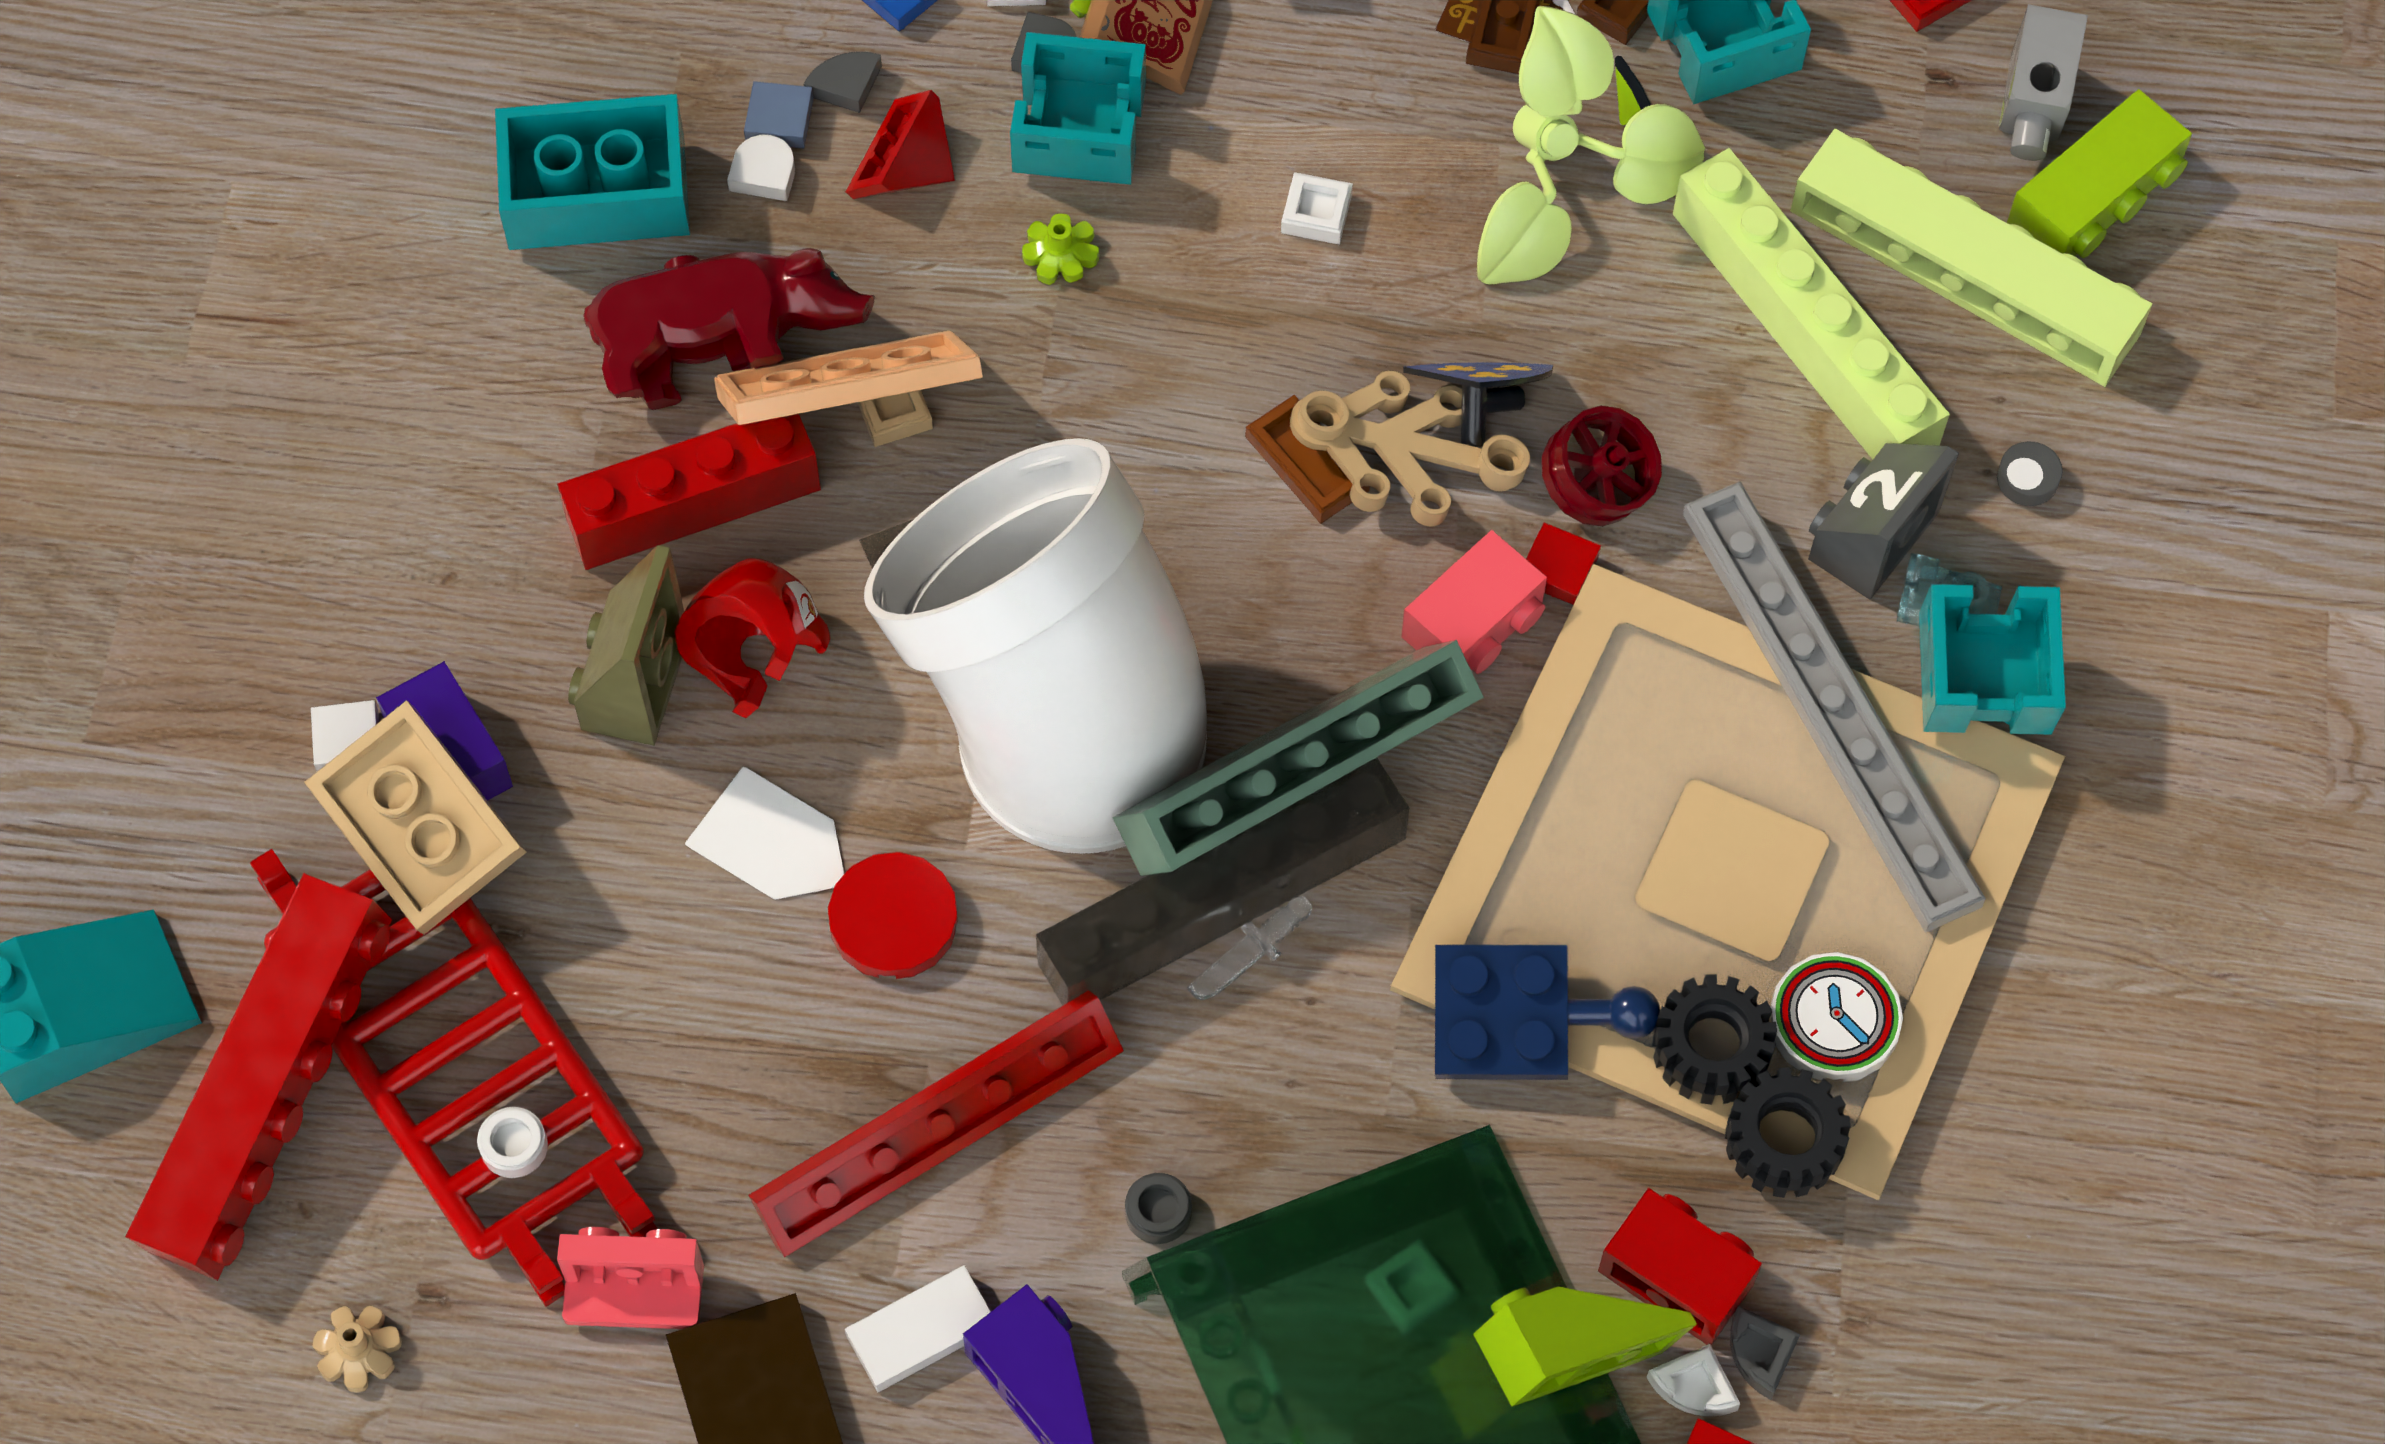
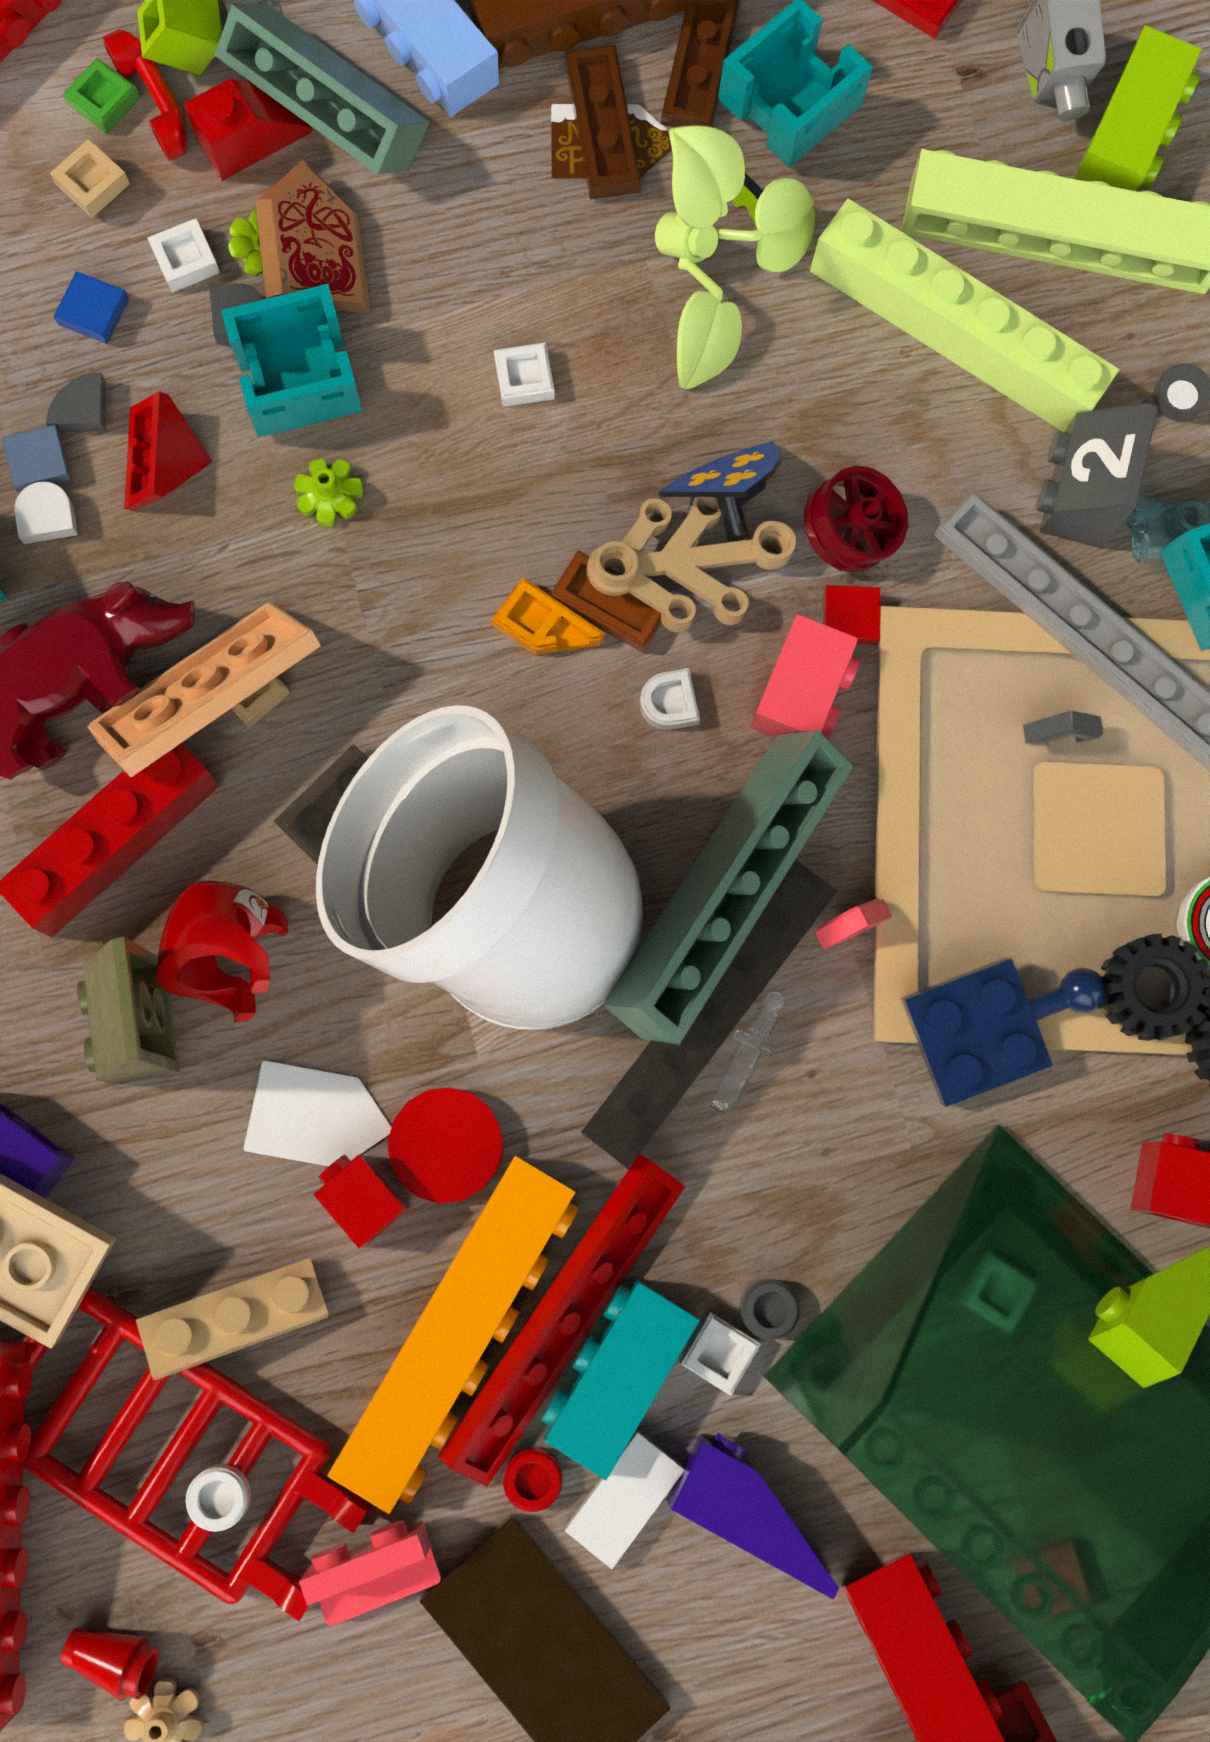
camera: 30 degrees left, 15 degrees up
none -> red cone [60,1627,160,1701]
none -> tan plate [136,1258,328,1381]
none -> red brick [313,1154,409,1249]
none -> light orange brick [327,1156,580,1514]
none -> light orange tile [491,578,605,656]
none -> red tile [503,1447,563,1512]
none -> teal brick [541,1279,700,1481]
none -> white tile [640,668,700,730]
none -> white tile [679,1311,761,1396]
none -> coral tile [814,898,892,950]
none -> dark grey tile [1023,710,1104,746]

